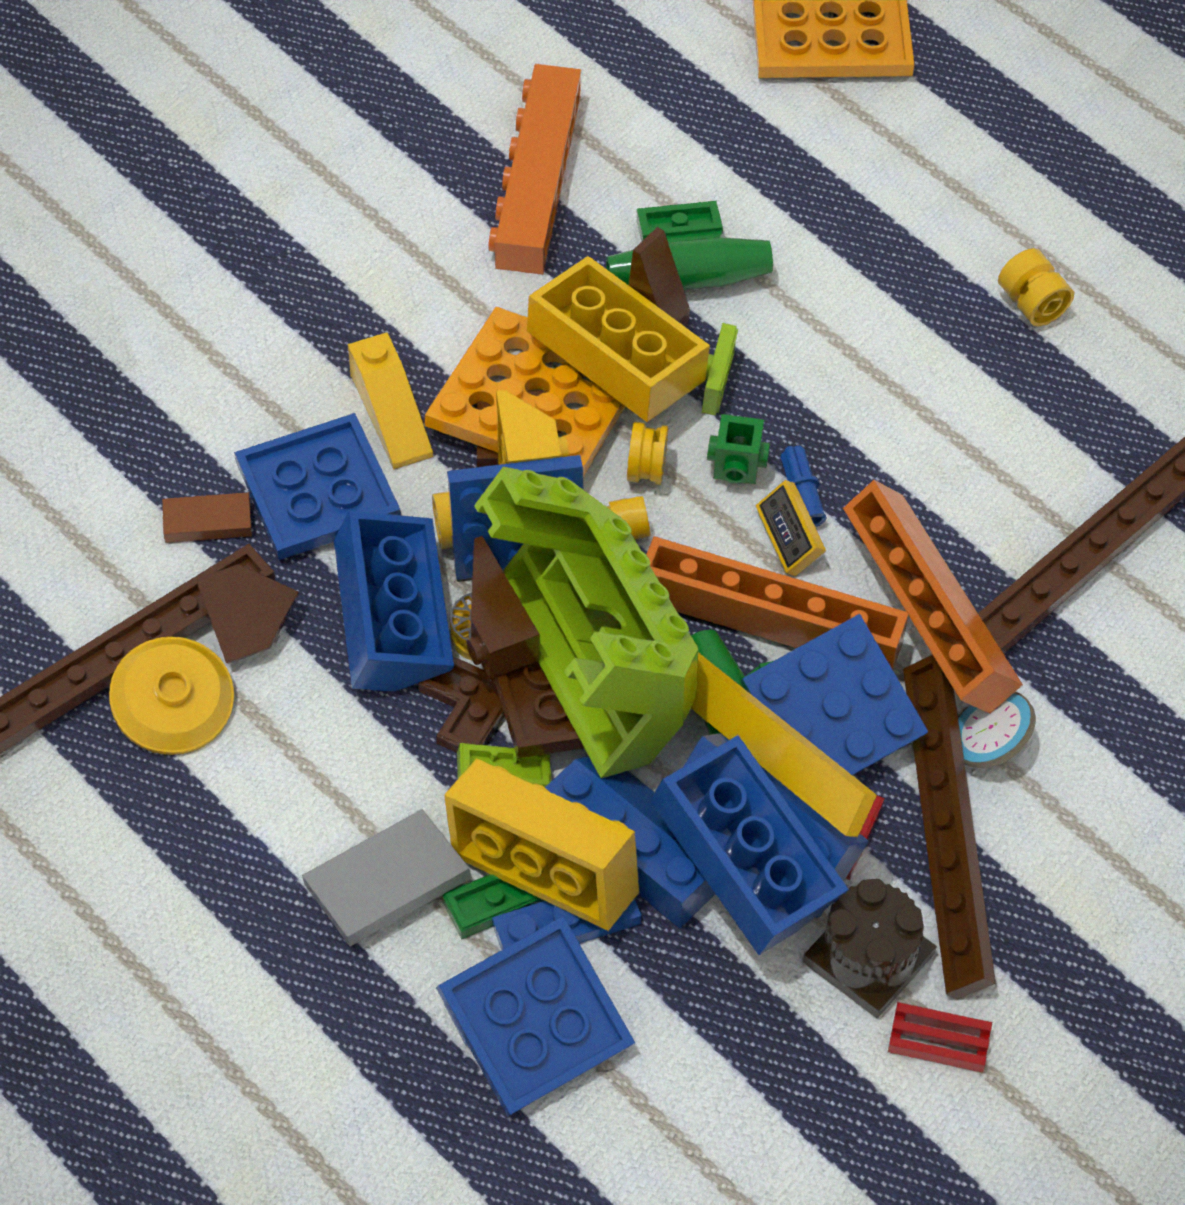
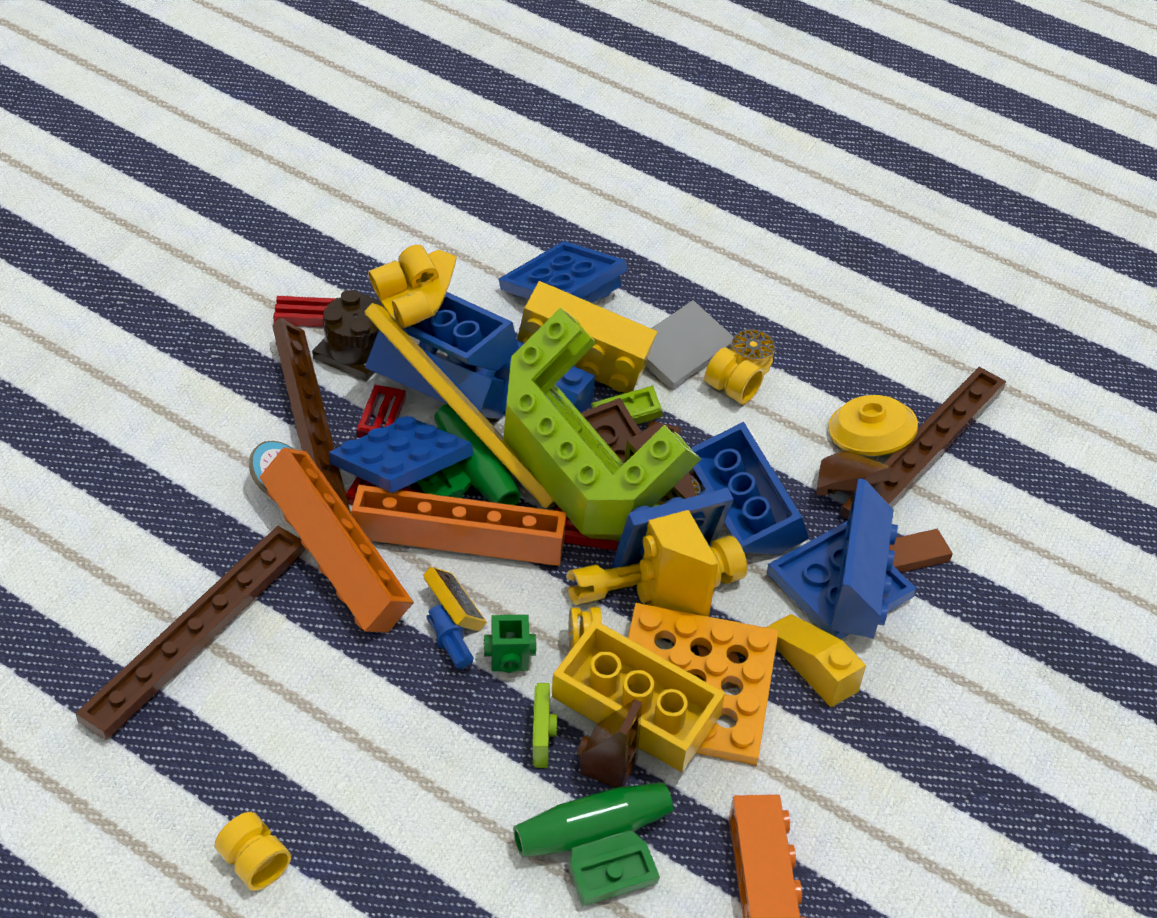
camera: 165 degrees right, 10 degrees down
none -> yellow panel [368,245,457,328]
none -> yellow wheel [704,347,765,405]
none -> yellow wheel [731,329,775,375]
none -> blue slope [831,478,898,639]

